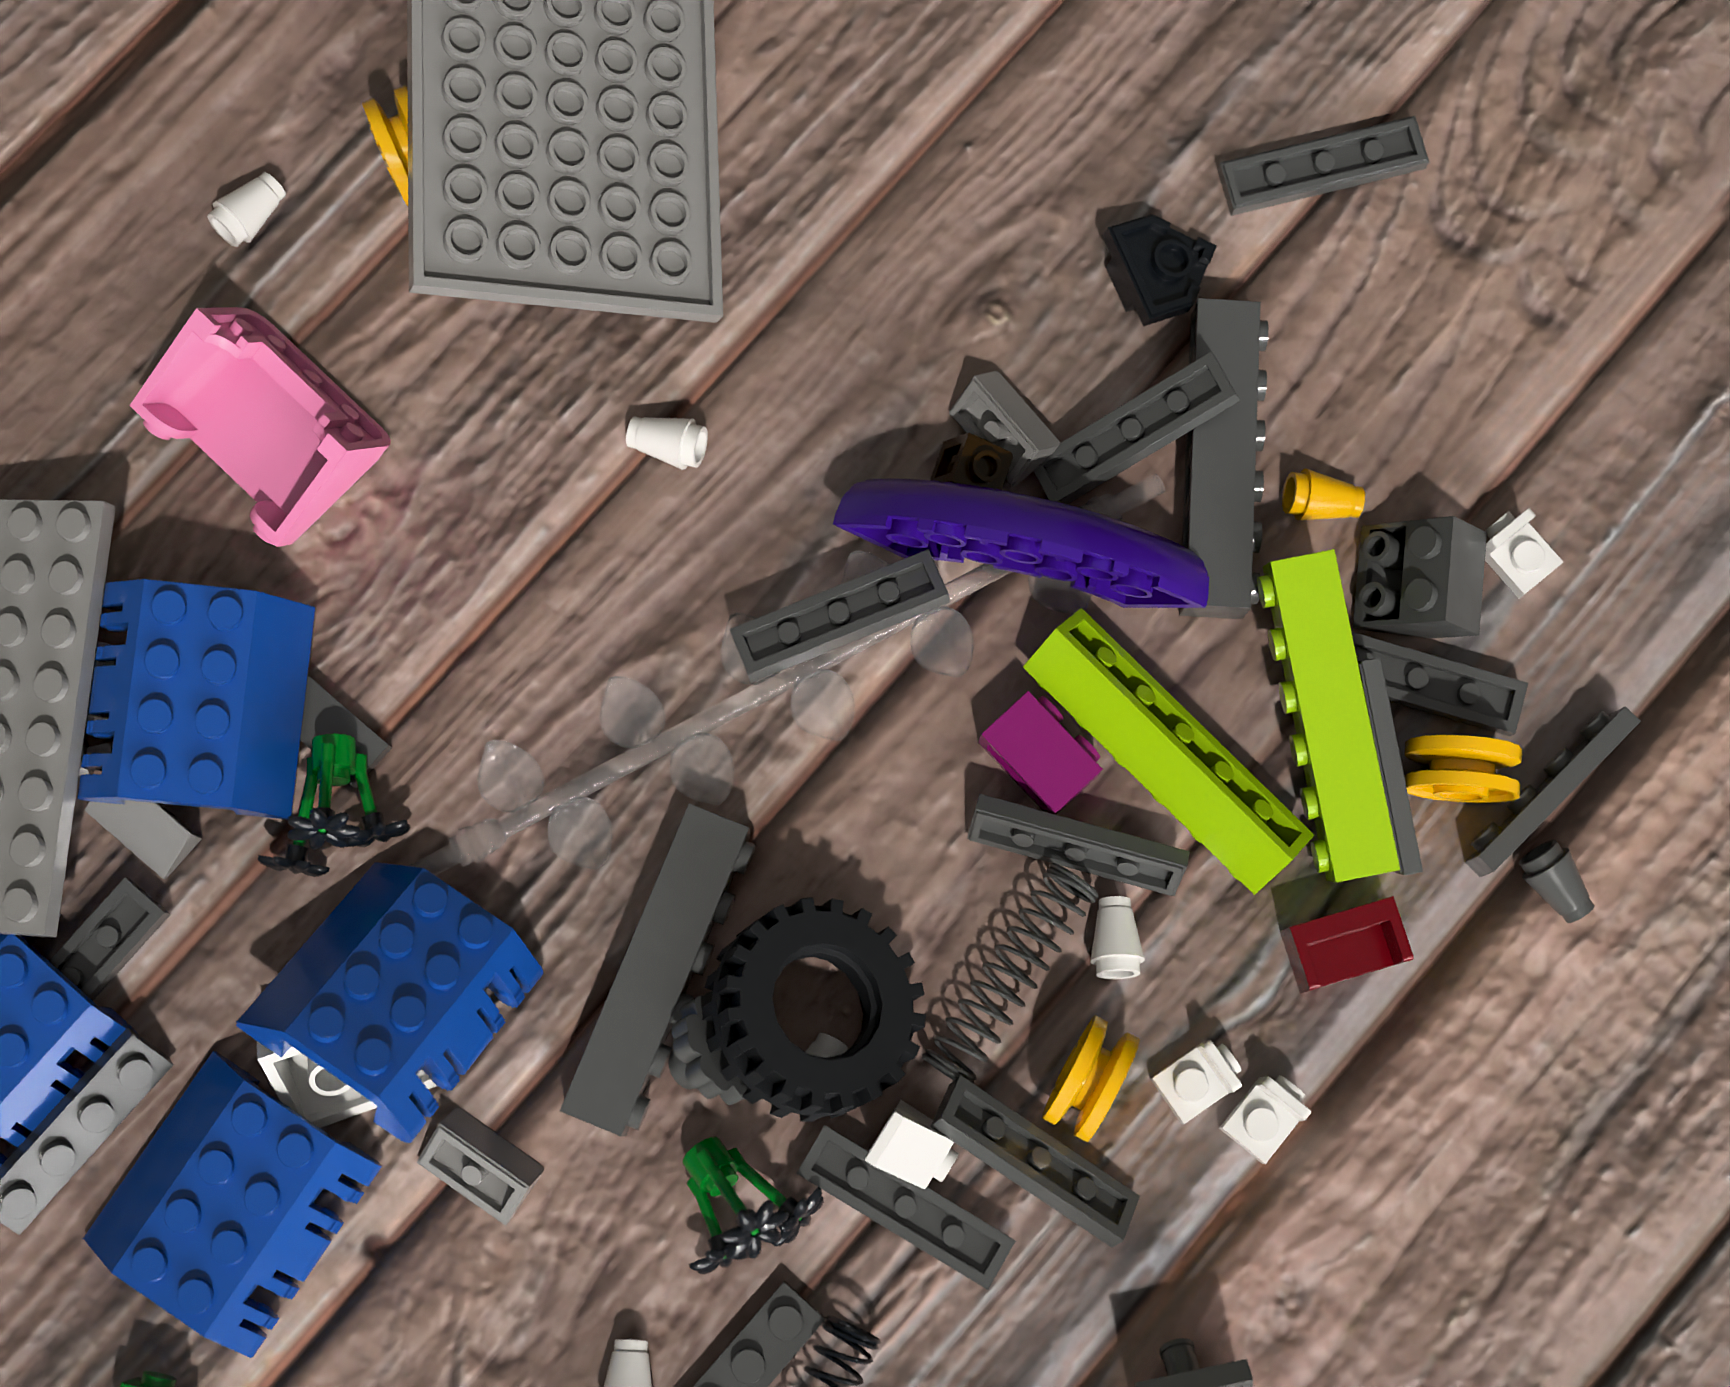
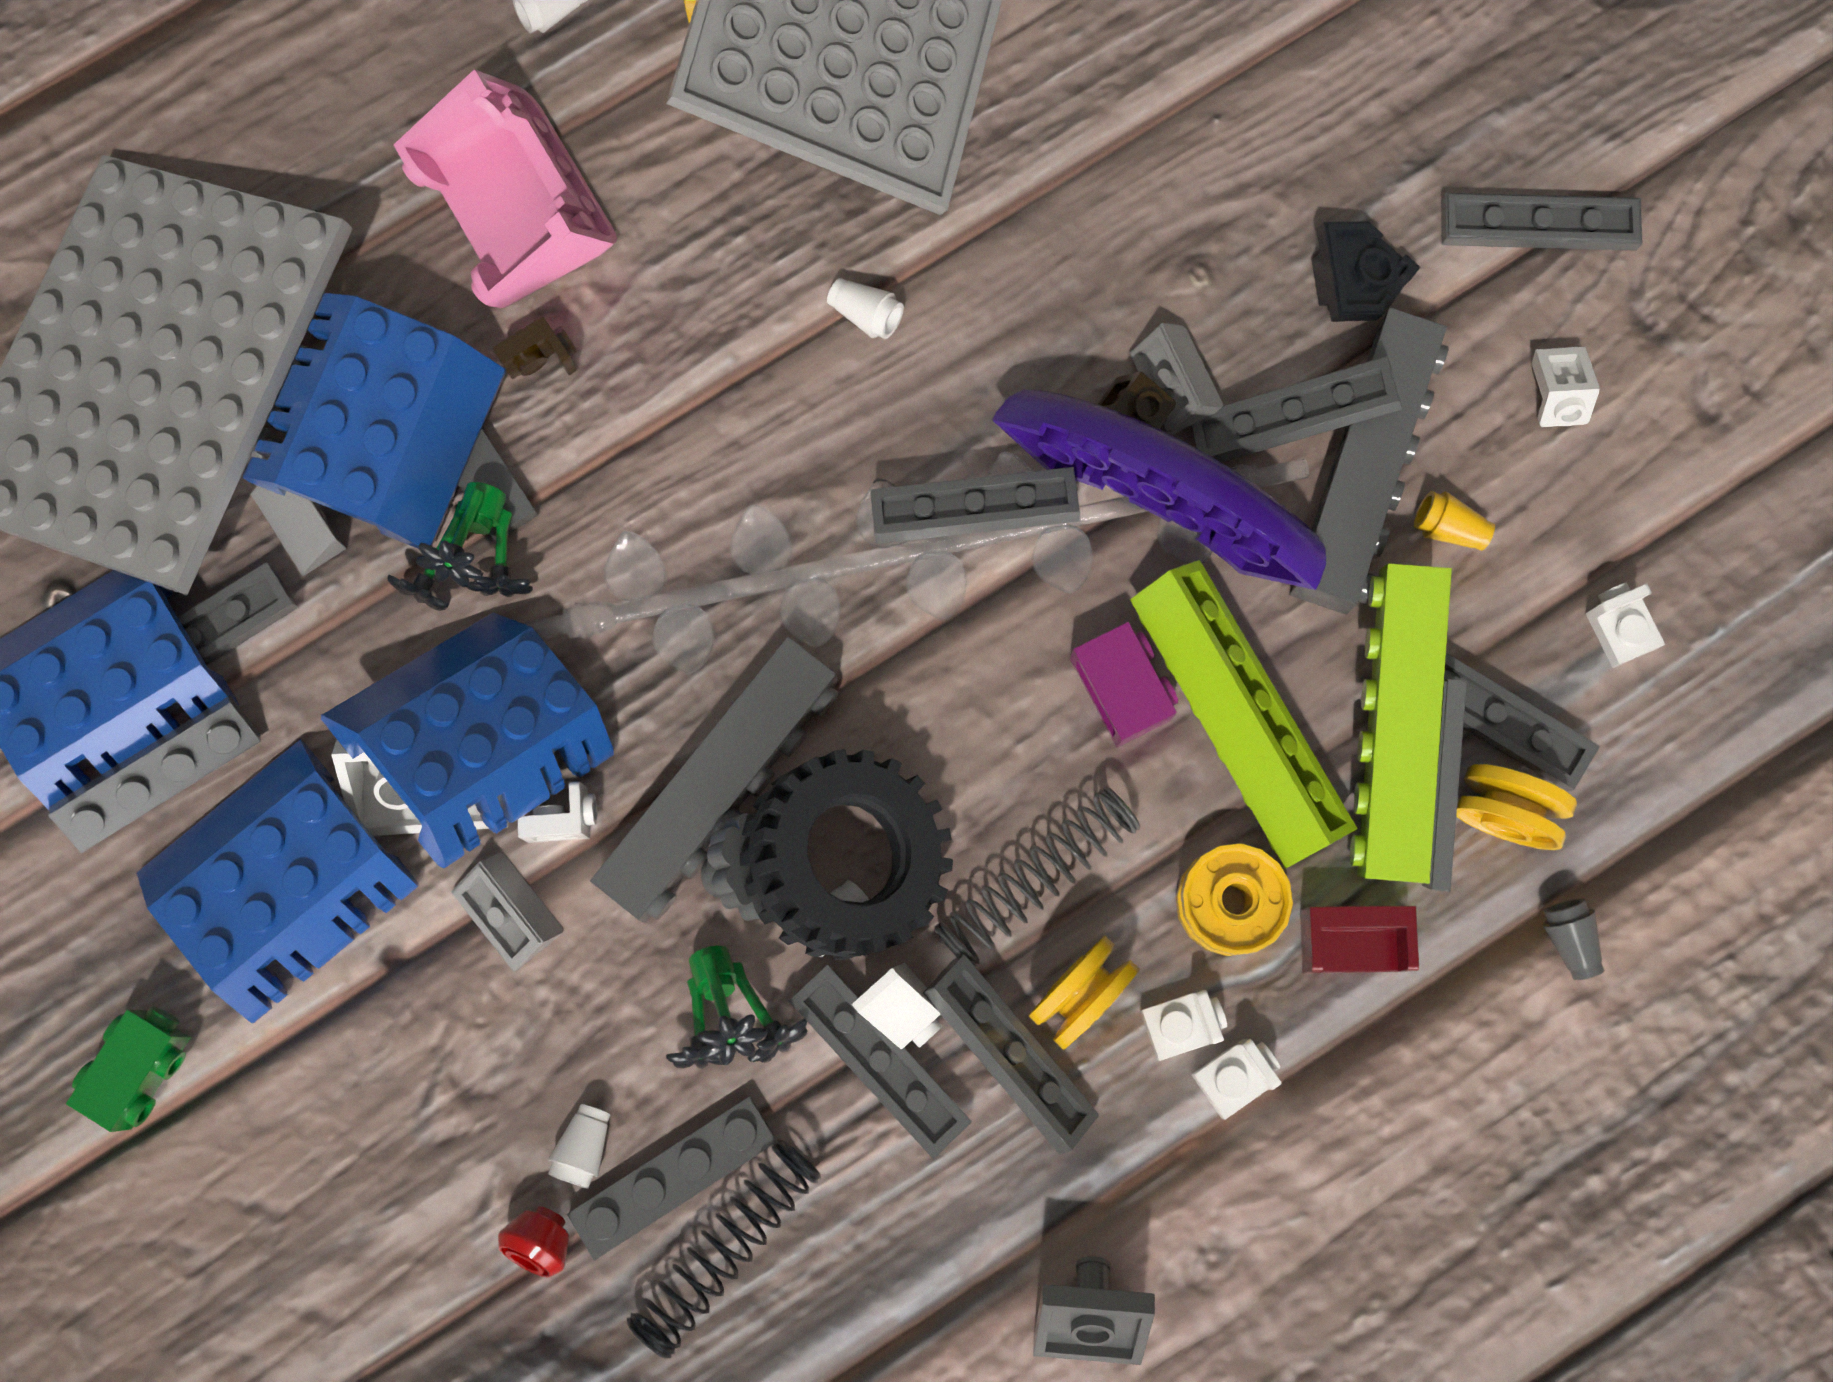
camera: 20 degrees right, 0 degrees up
dark grey tile [967,794,1190,896] -> none
white cone [1090,896,1145,979] -> none
dark grey slope [1353,516,1487,639] -> none
dark grey plate [1465,706,1641,877] -> none
none -> dark brown bracket [492,316,577,380]
none -> white bracket [518,782,598,843]
none -> yellow wheel [1175,844,1293,956]
none -> white bracket [1532,346,1600,427]

